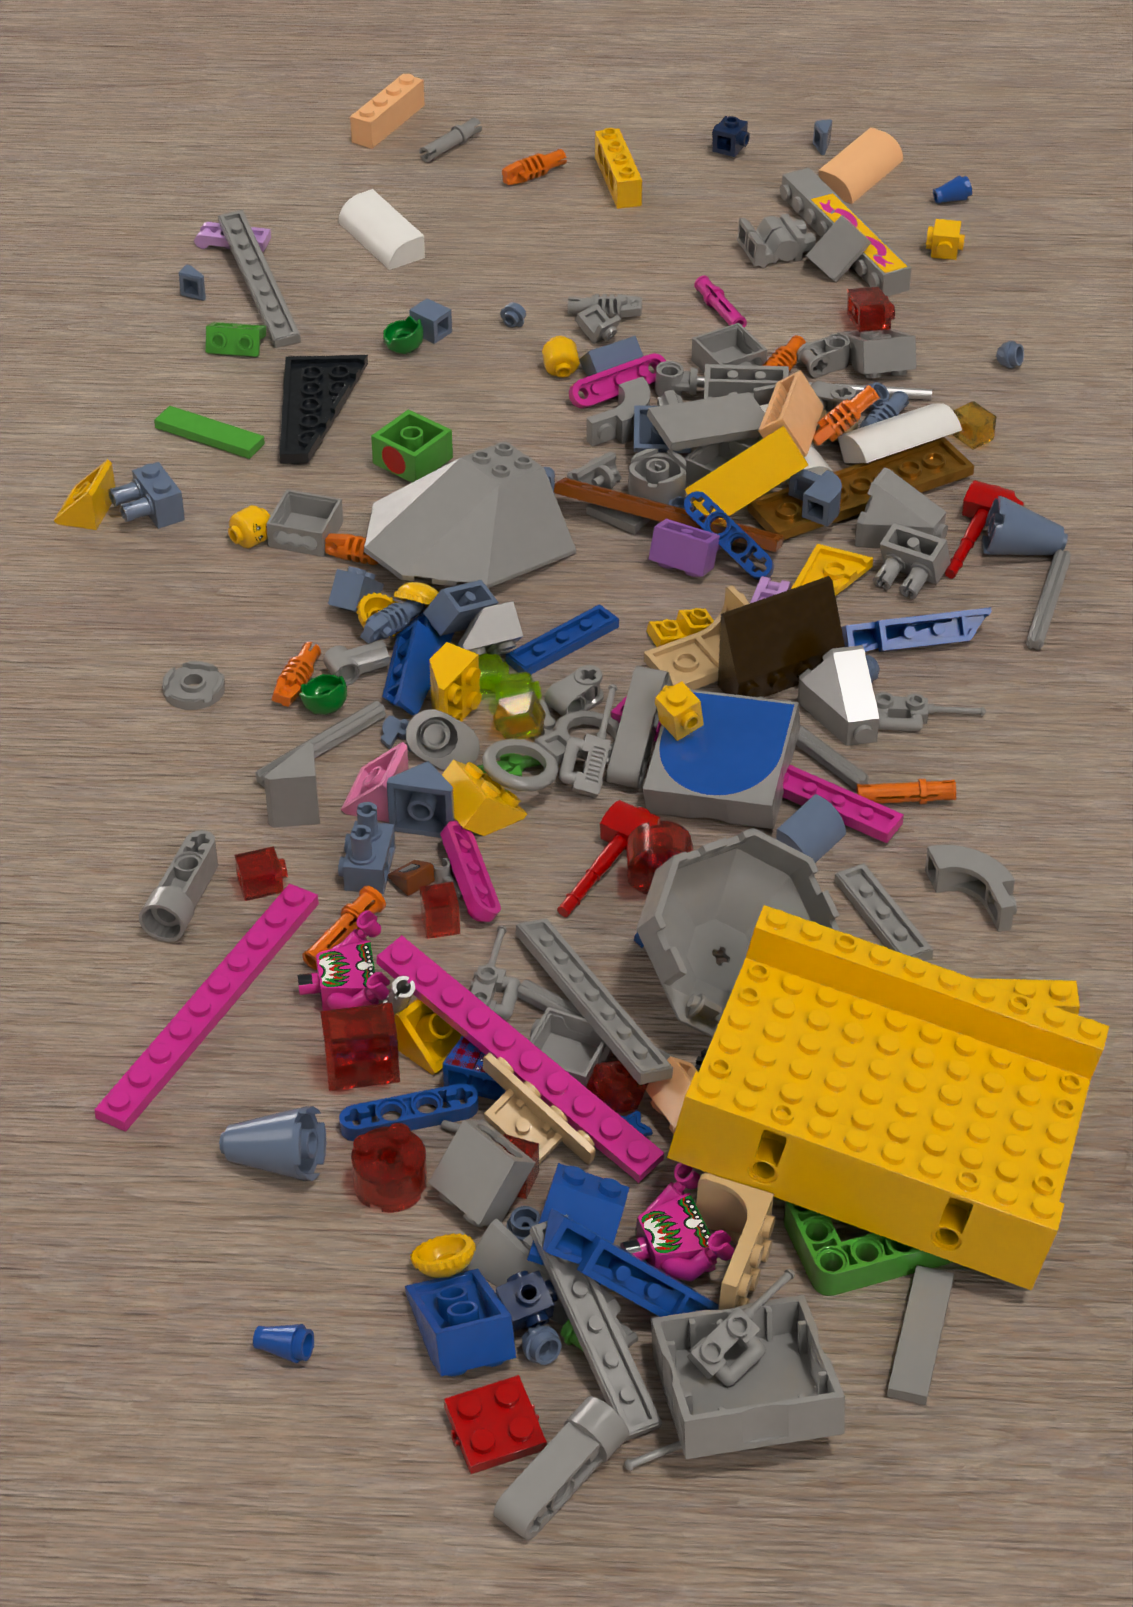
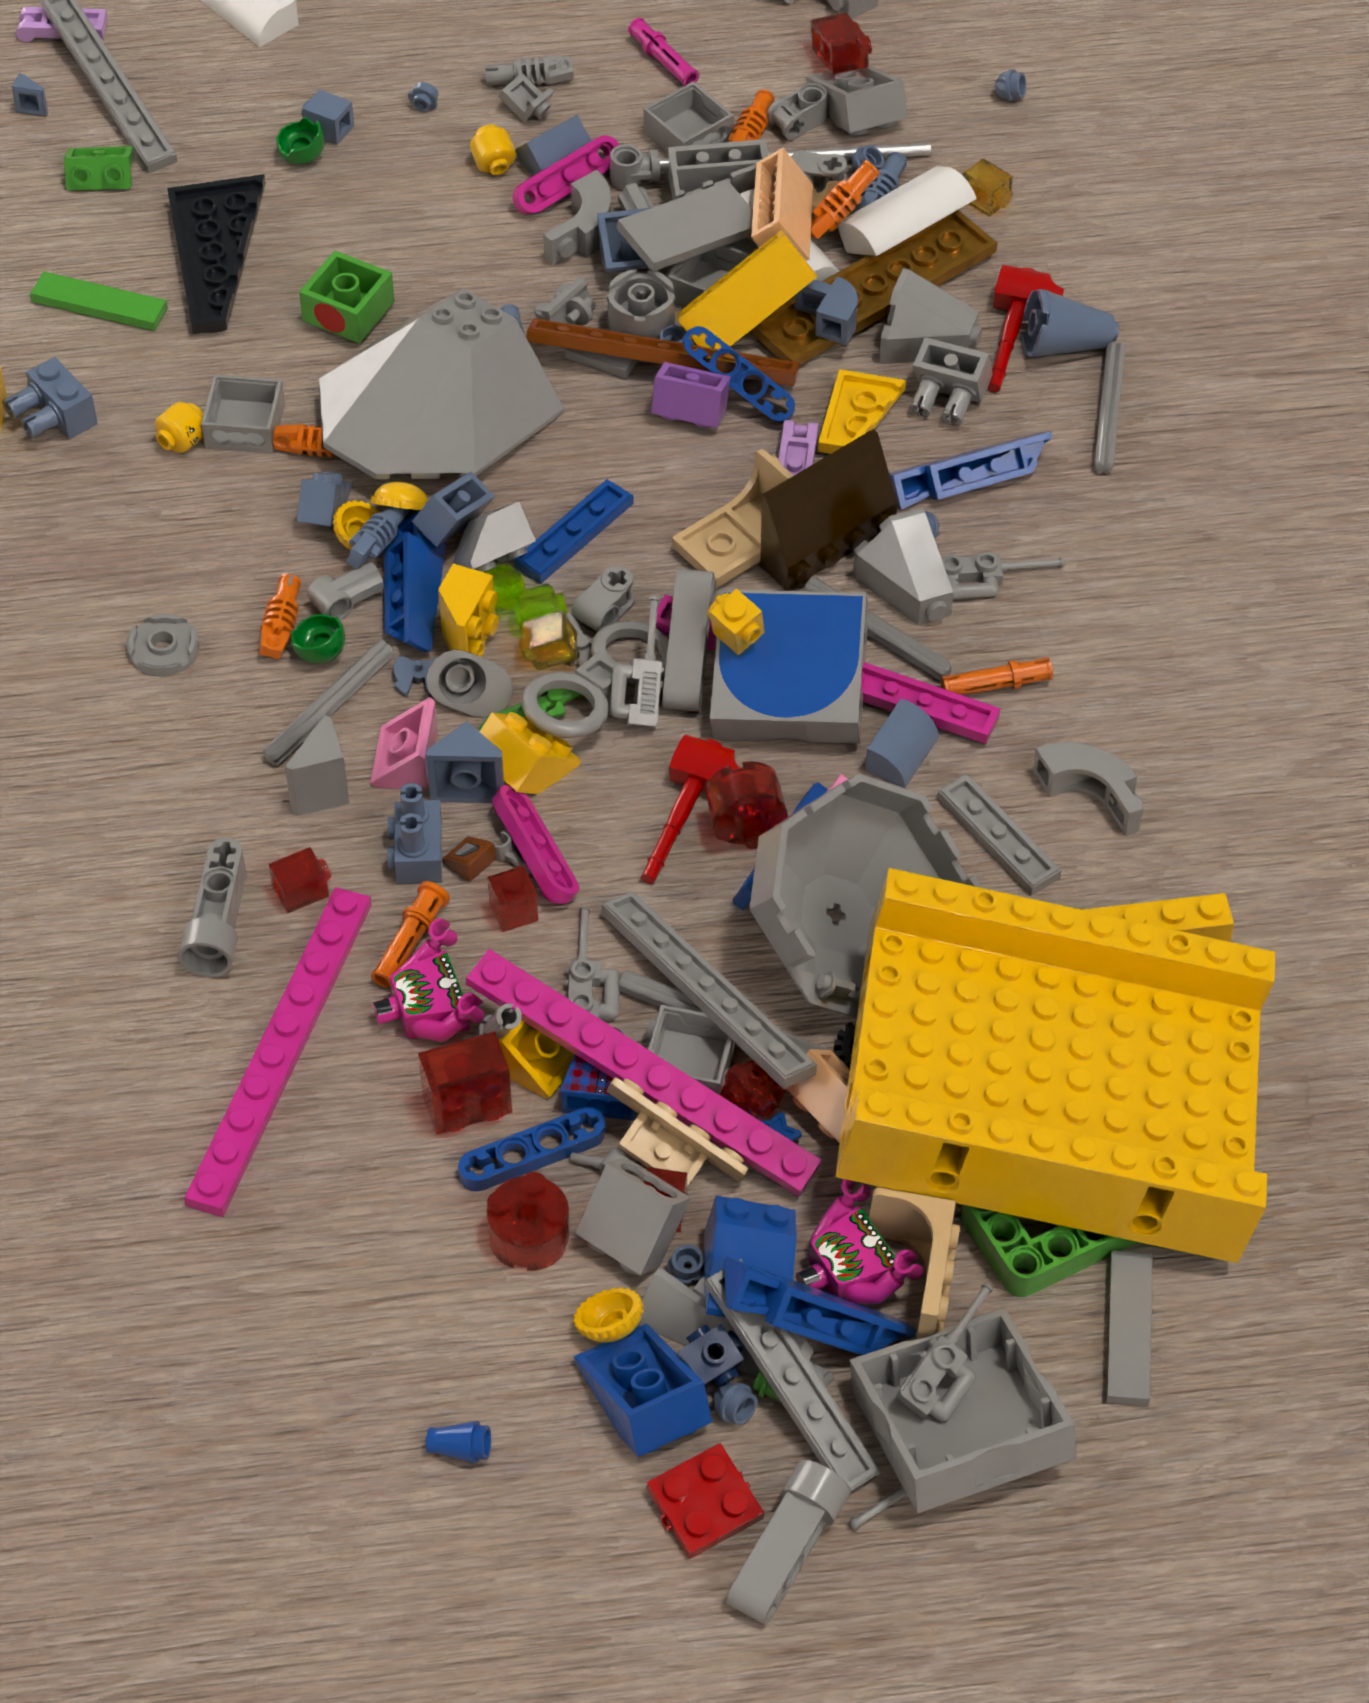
camera: 10 degrees left, 10 degrees up
sand blue cone [219,1106,327,1181] -> none
yellow slope [646,608,714,647] -> none

